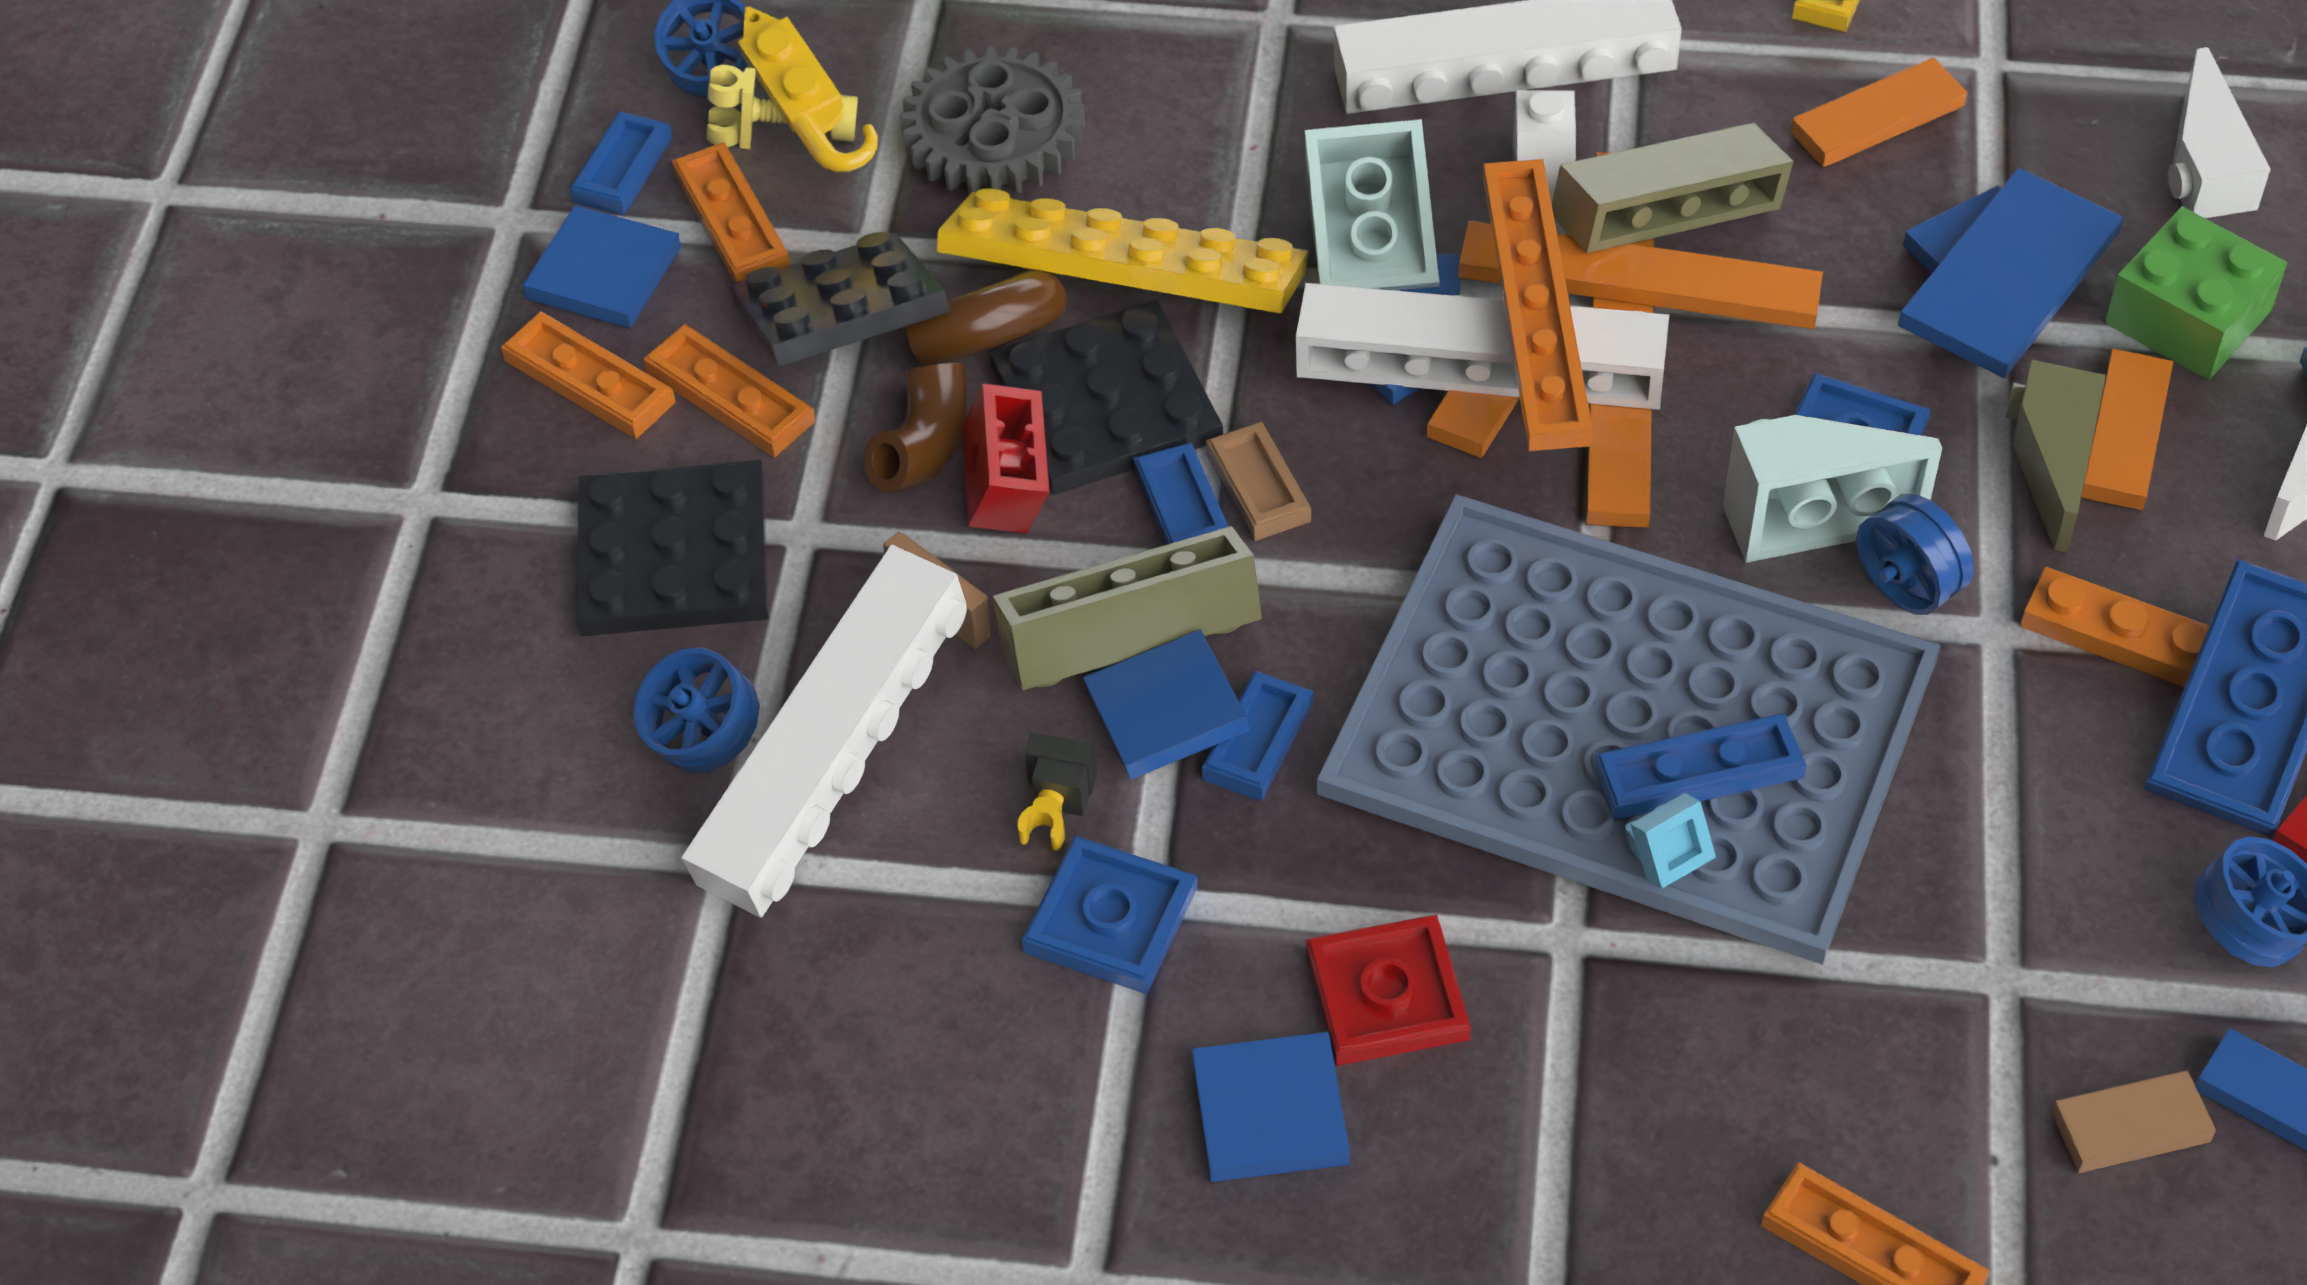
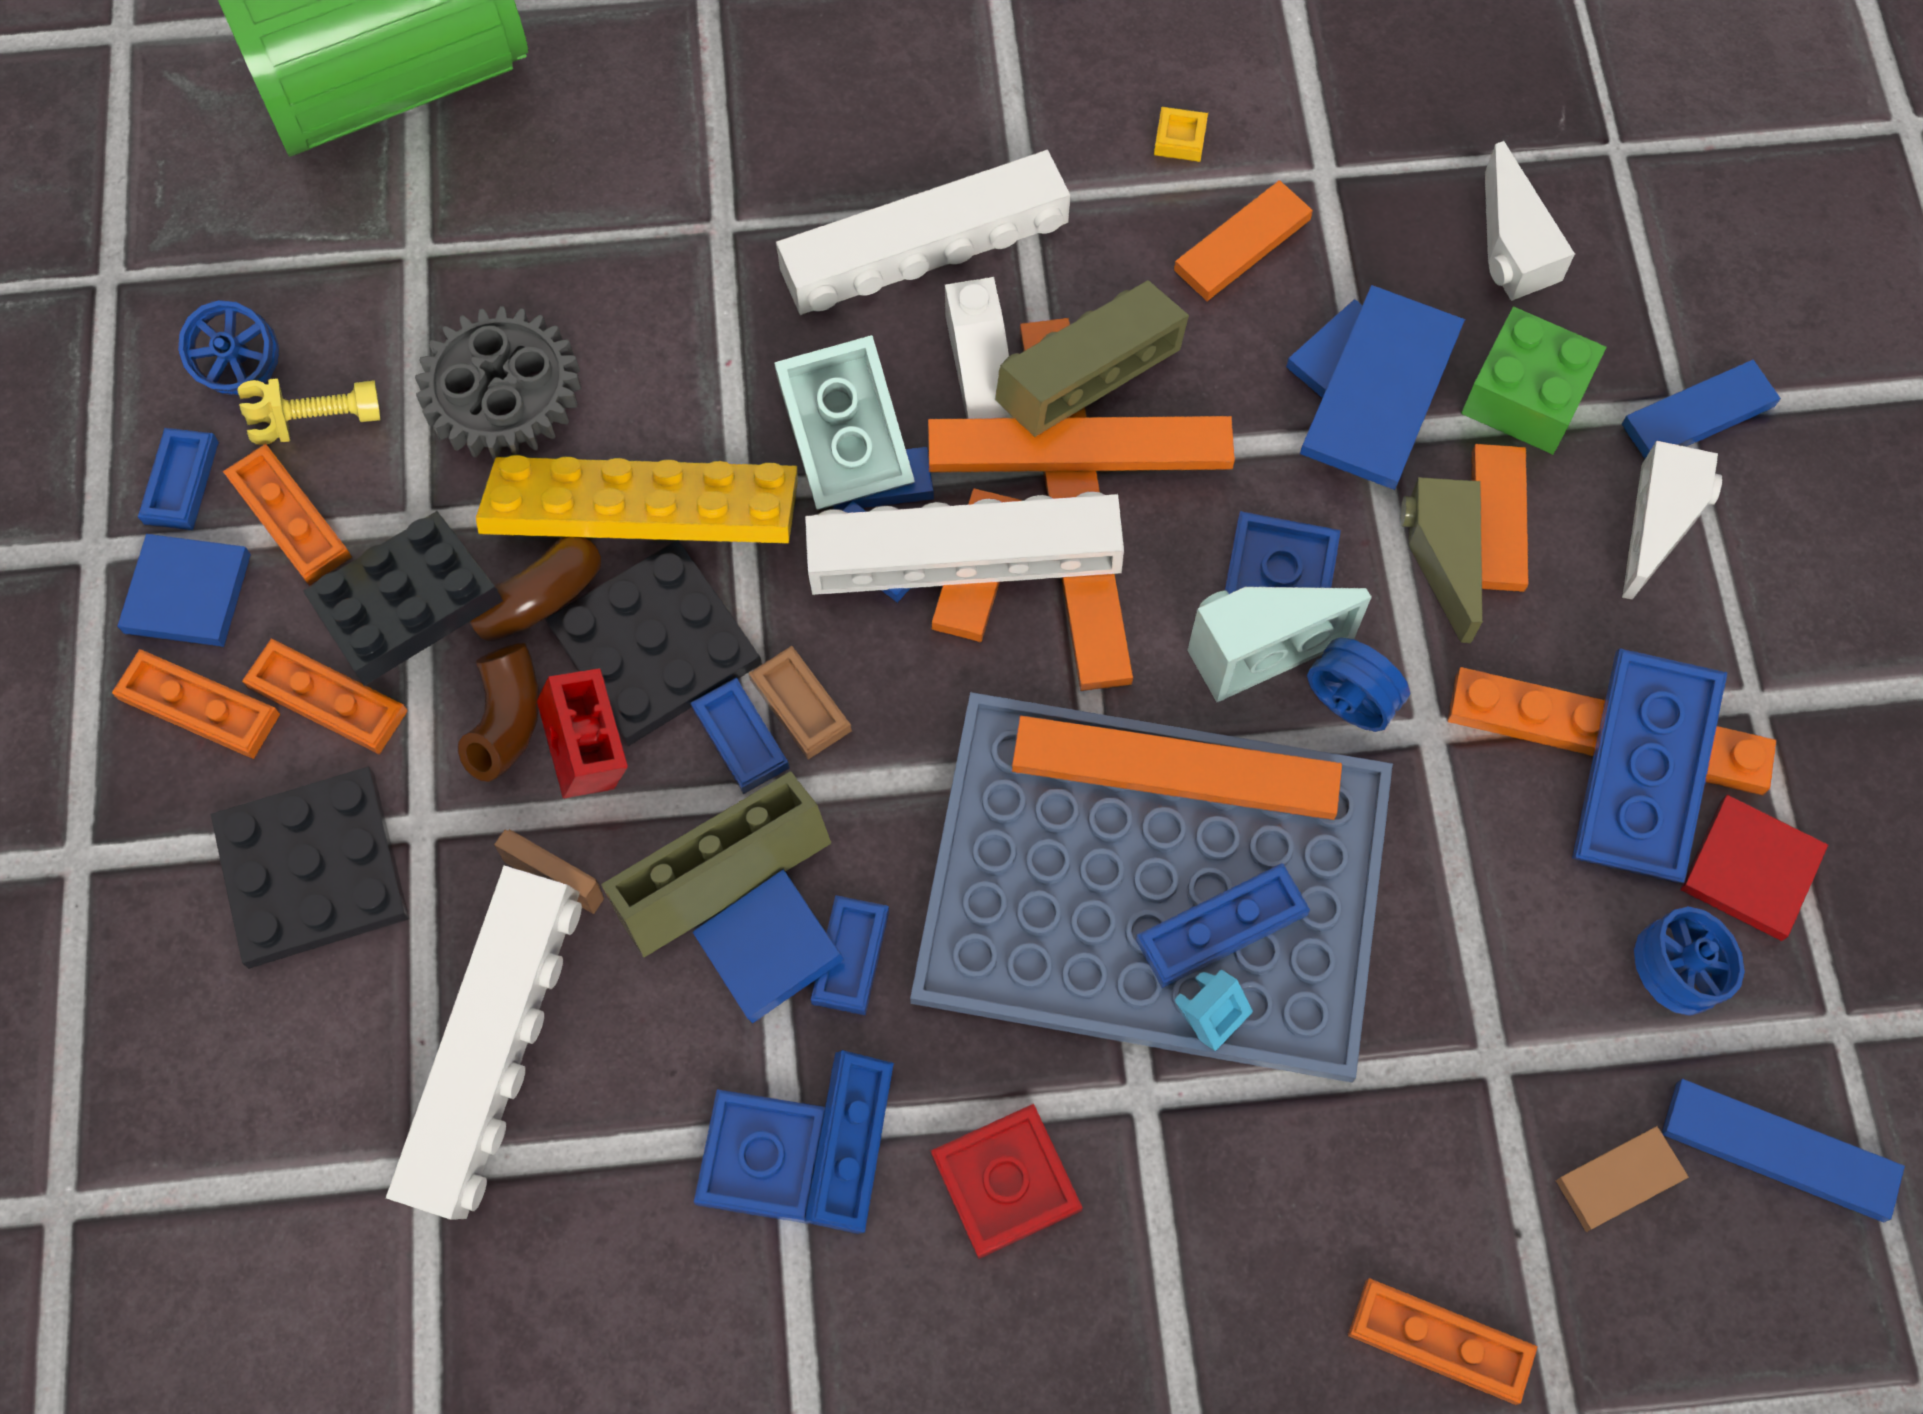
camera: 15 degrees left, 15 degrees up
blue wheel [633,648,760,772] -> none
yellow plate [737,6,878,172] -> none
pearl dark grey piece [1018,732,1098,851] -> none
blue tile [1192,1032,1350,1182] -> none
orange plate [1483,159,1593,451] -> none
none -> blue tile [805,1050,894,1234]
none -> orange tile [1012,716,1342,820]

